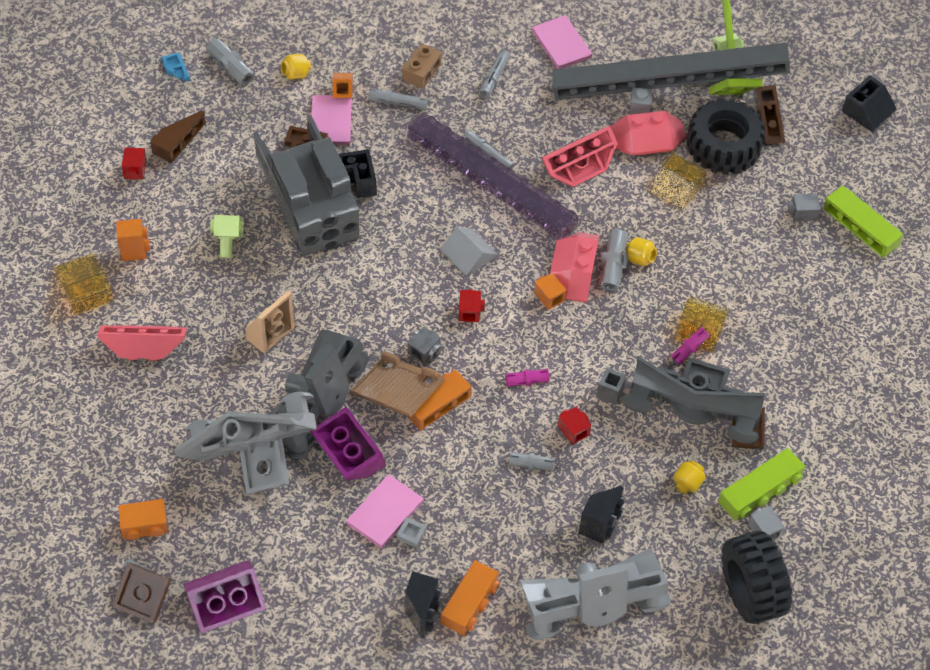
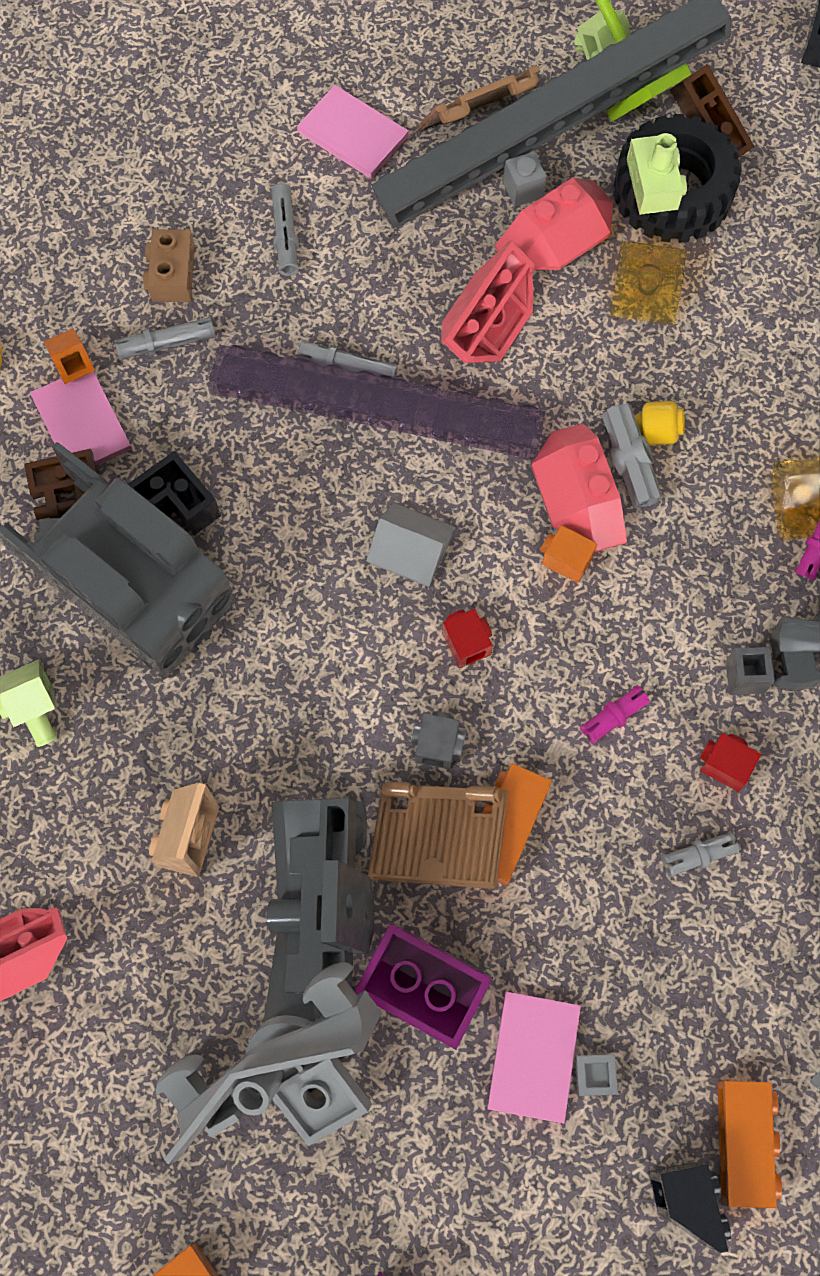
camera: 25 degrees left, 15 degrees up
none -> medium nougat window [417,65,540,131]
none -> yellowish green brick [627,133,687,215]

